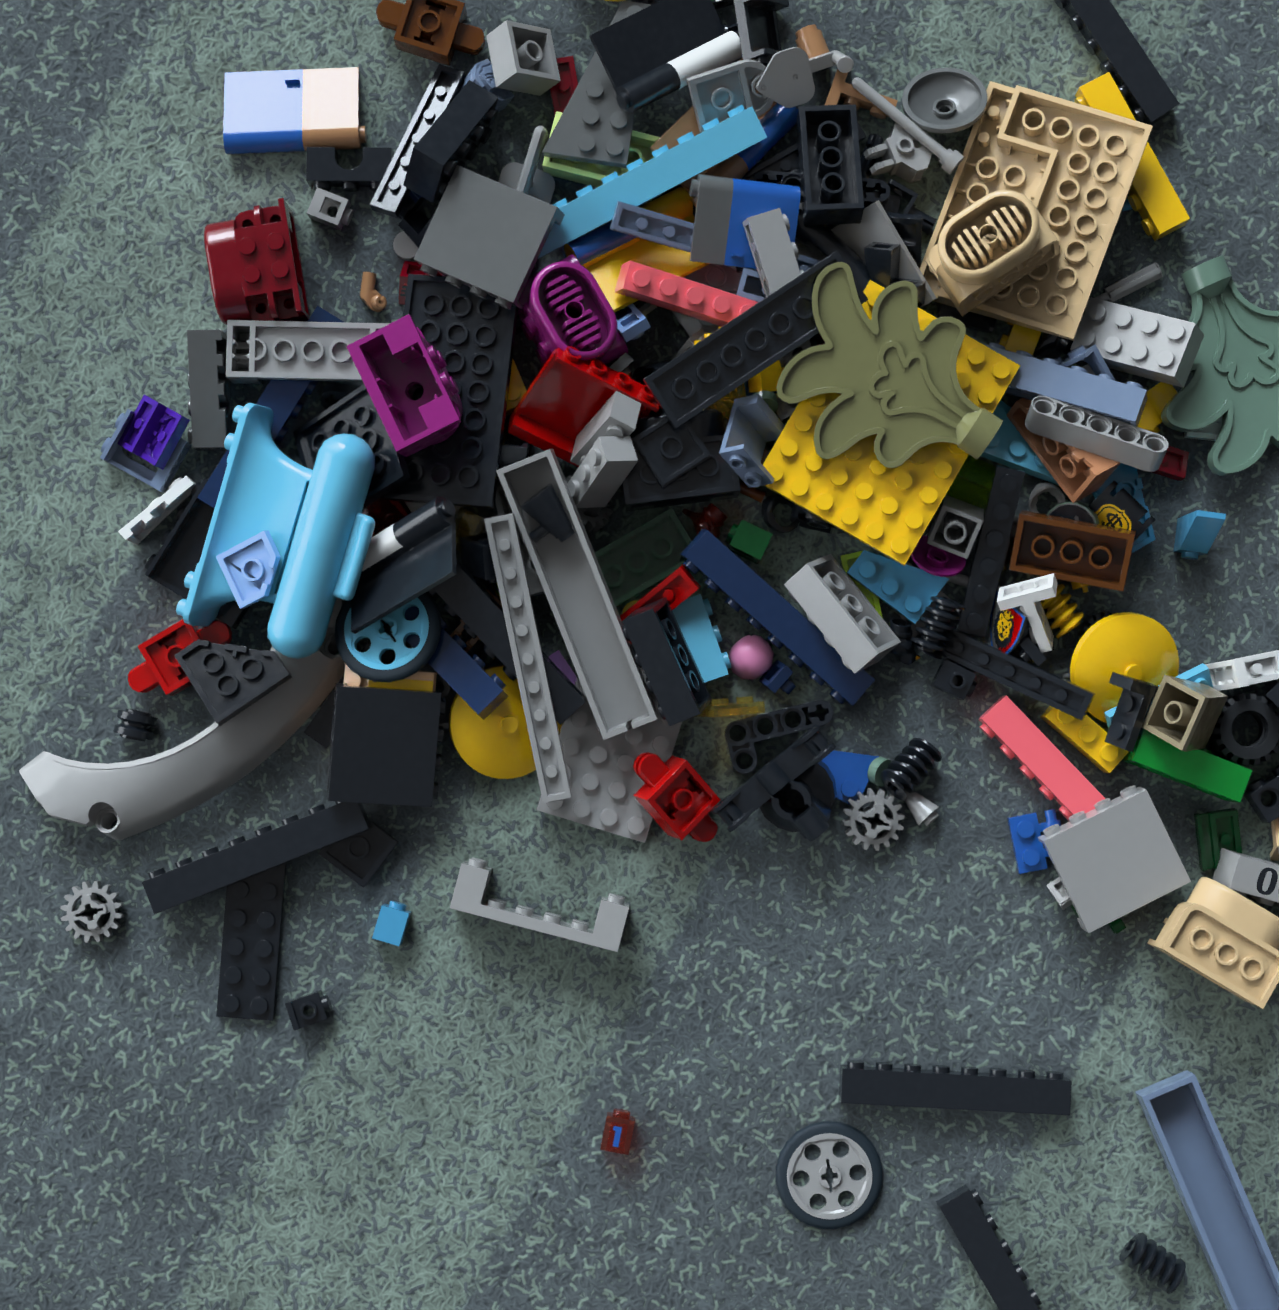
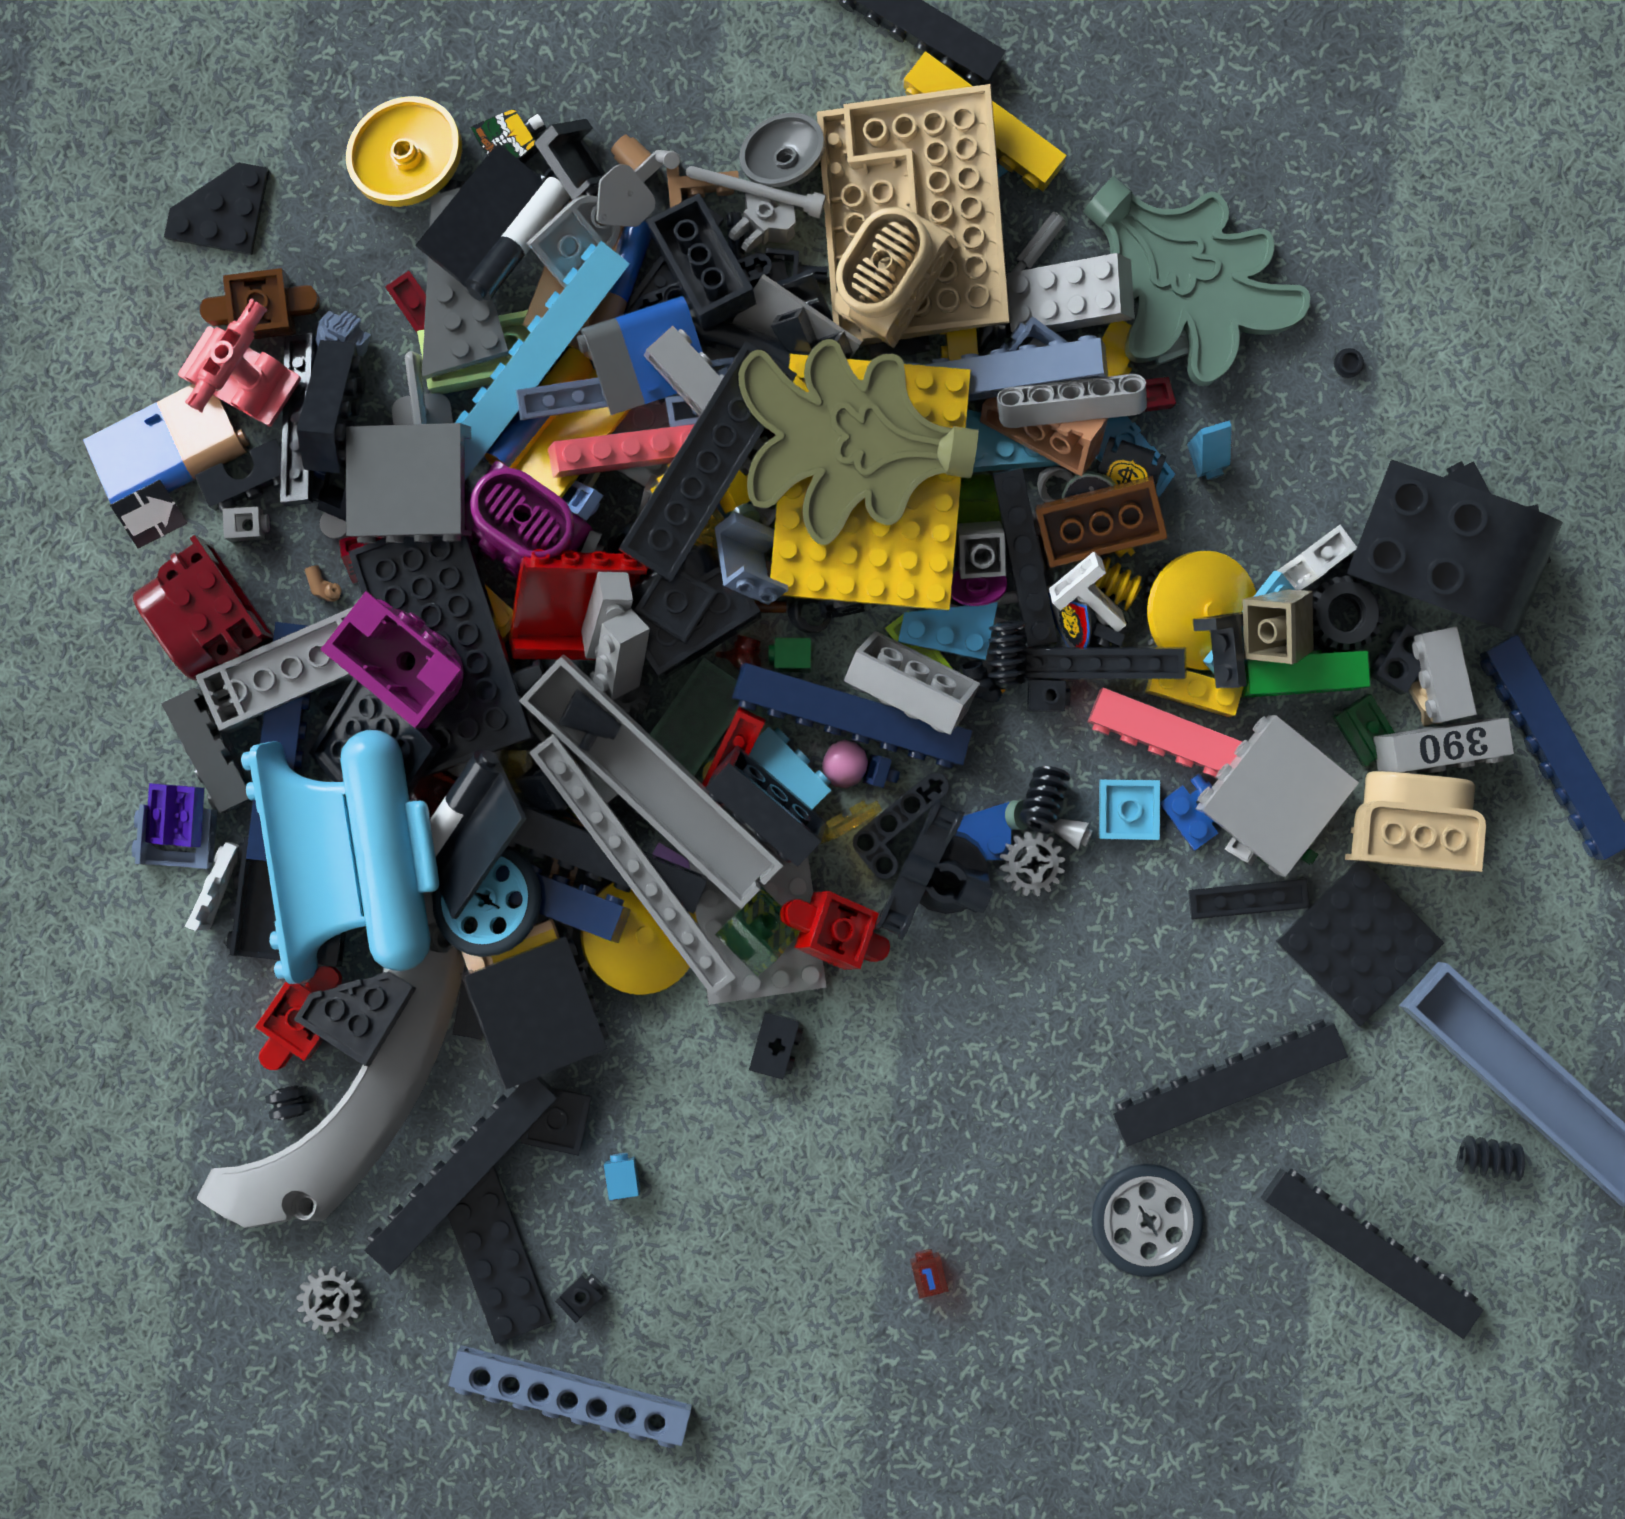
camera: 30 degrees left, 0 degrees up
light blue plate [216,531,281,609] -> none
light grey plate [450,857,629,952] -> none
light grey brick [486,20,561,96] -> none
none -> sticker [110,480,188,549]
none -> coral plate [178,299,301,427]
none -> sand blue brick [448,1345,692,1448]
none -> clear green slope [715,886,800,977]
none -> black brick [749,1011,804,1080]
none -> medium azure plate [1099,780,1160,840]
none -> black tile [1188,878,1310,920]
none -> black plate [1276,861,1444,1026]

